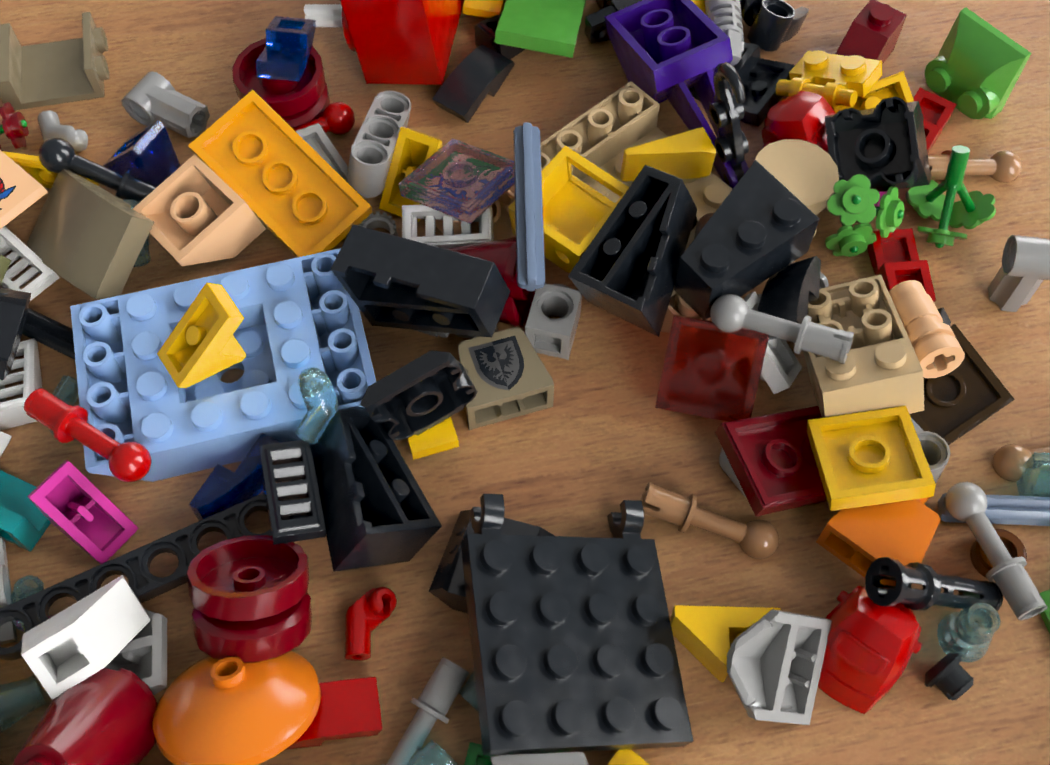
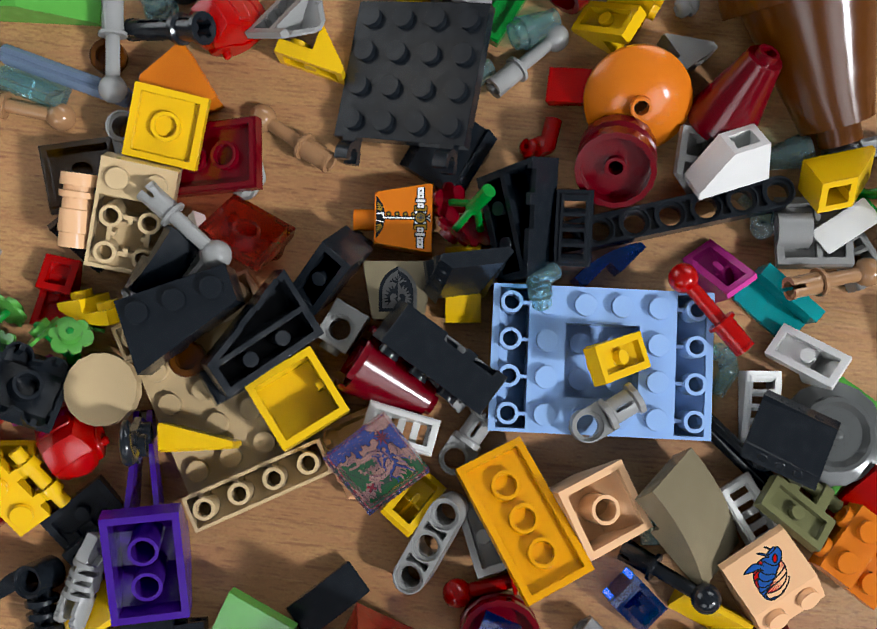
camera: 160 degrees left, 25 degrees up
sand blue axle [513,122,545,292] -> none
none -> yellow slope [56,288,120,326]
none -> black hinge [293,225,374,316]
none -> orange torso [353,184,433,257]
none -> dark red plant [433,182,496,247]
none -> light grey connector [569,382,647,443]

